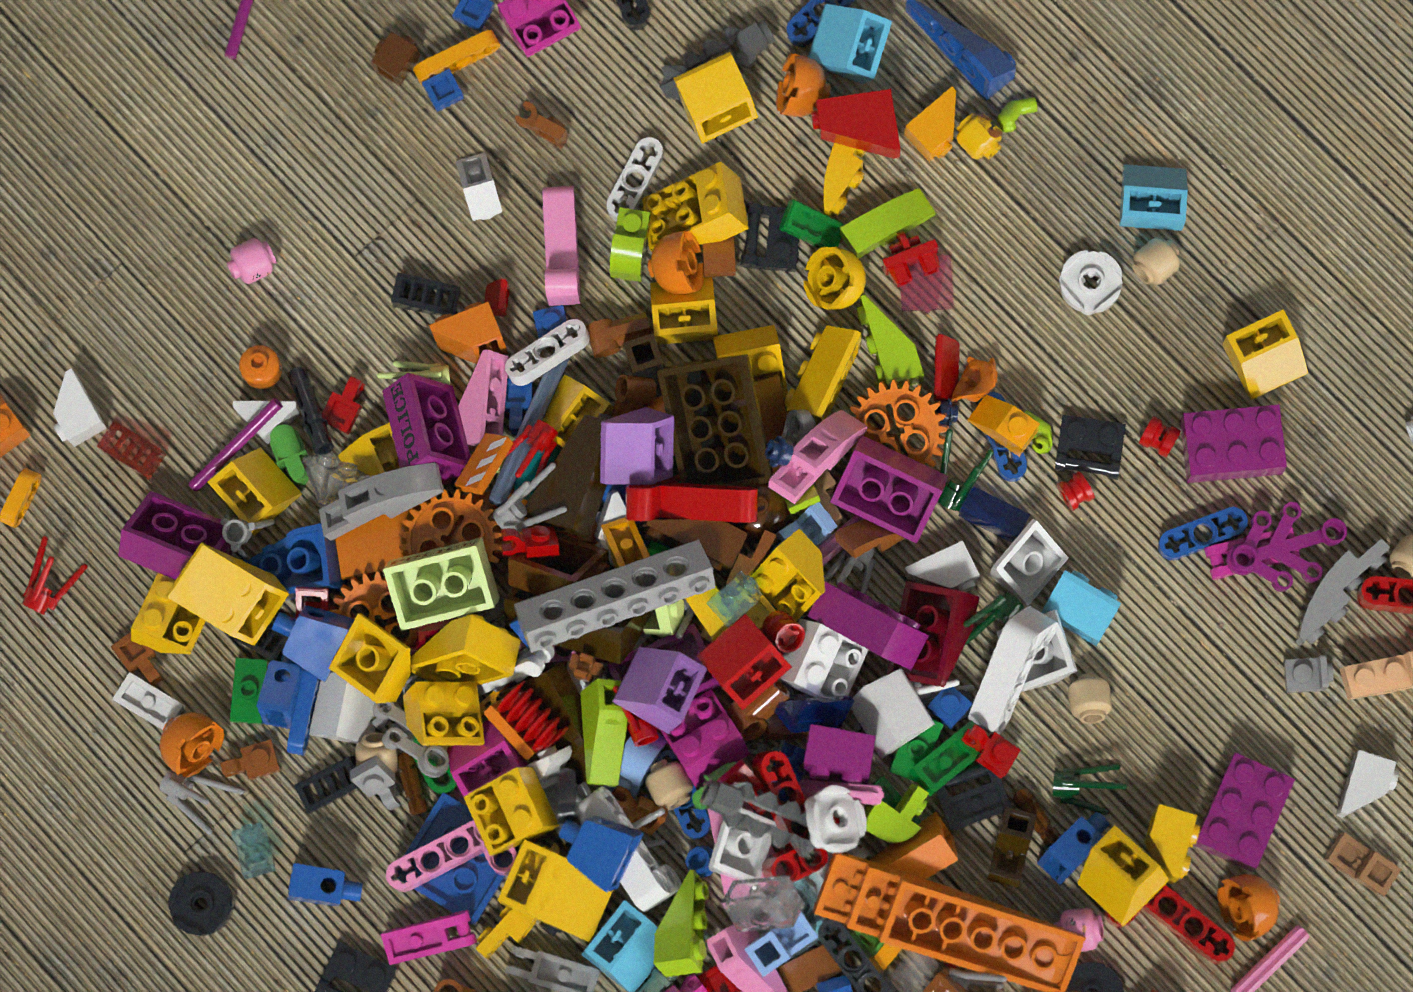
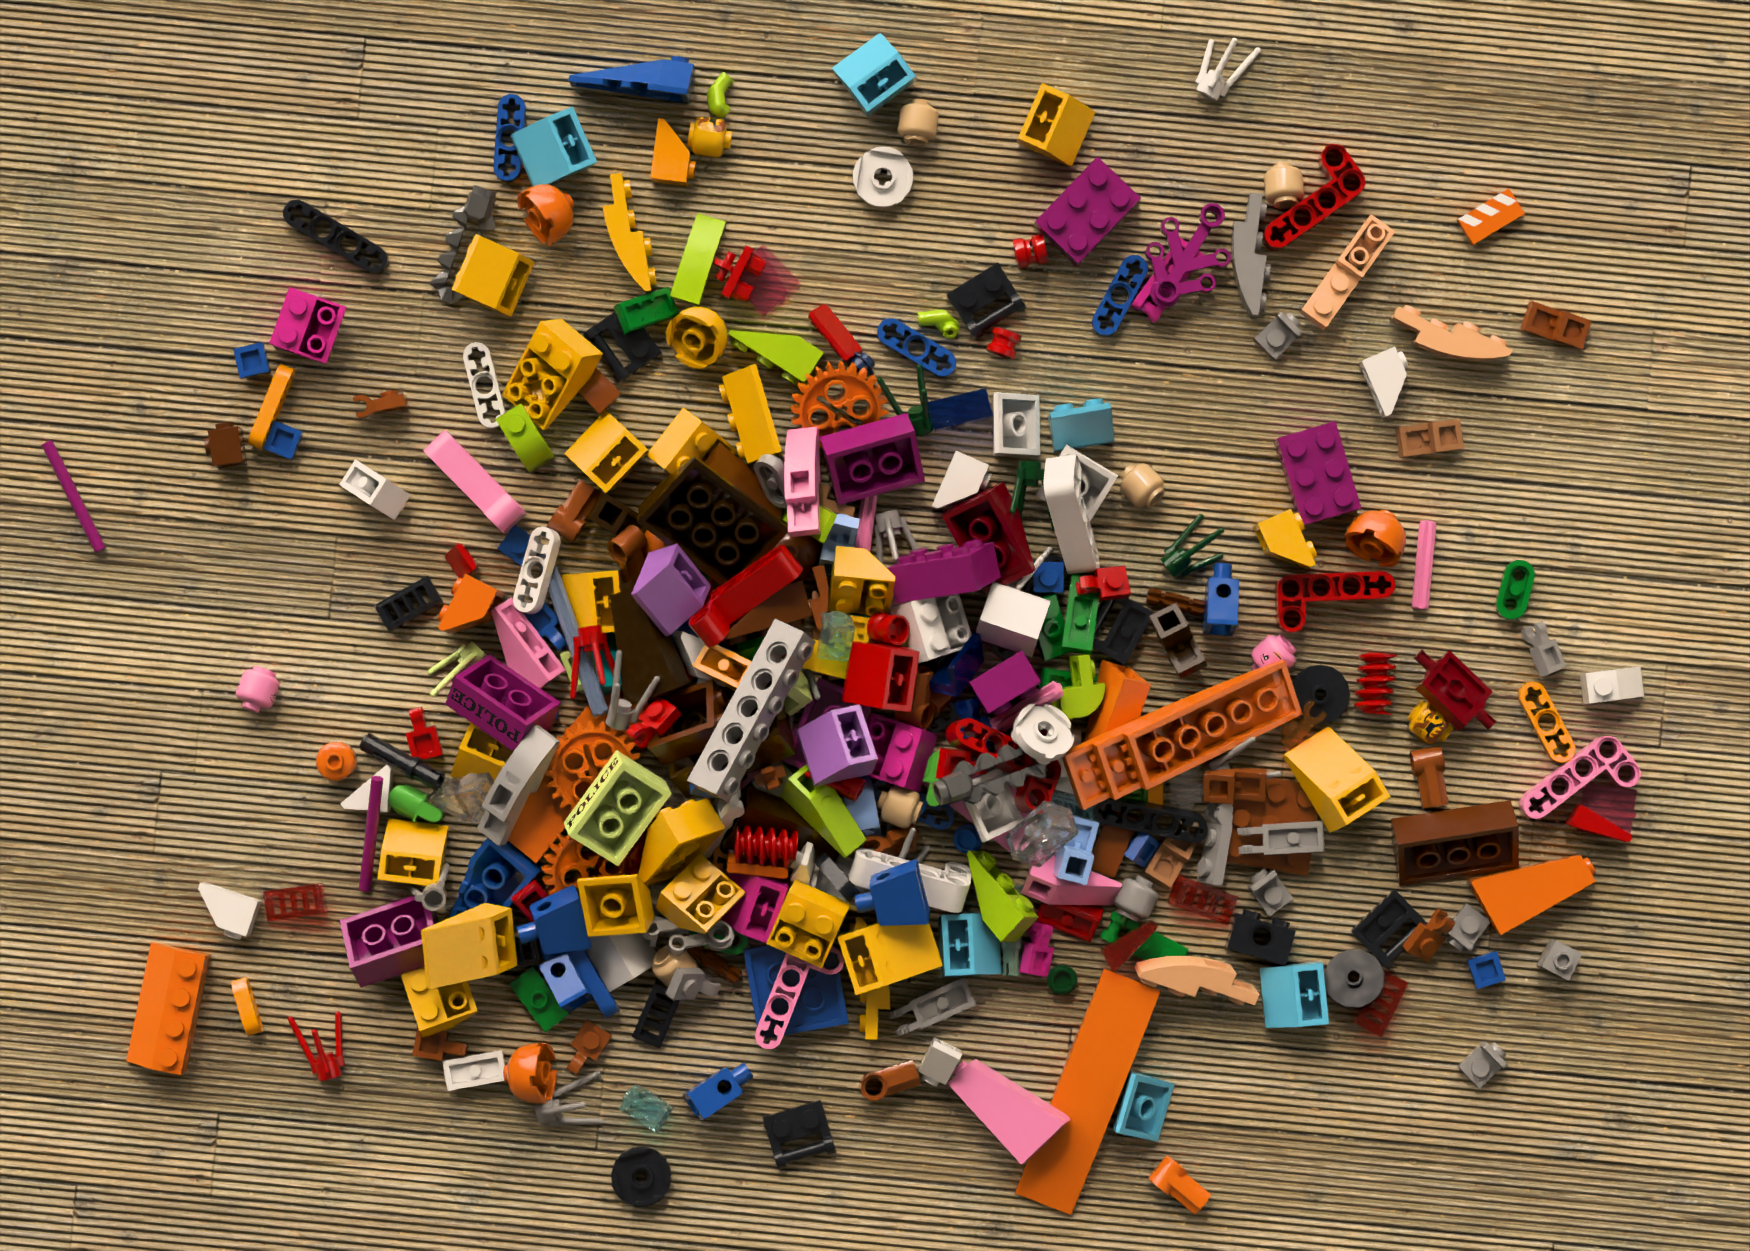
camera: 50 degrees left, 10 degrees up
dark pink plate [380,910,477,965] -> none
orange tile [454,433,513,495] -> none
orange cylinder [648,230,704,294] -> none
dark blue plate [765,435,793,467] -> none
red slope [811,89,901,159] -> none
dark orange slope [835,519,905,559] -> none
orange hat [951,356,998,402] -> none
light orange slope [967,395,1040,457] -> none
yellow slope [1077,825,1169,926] -> none

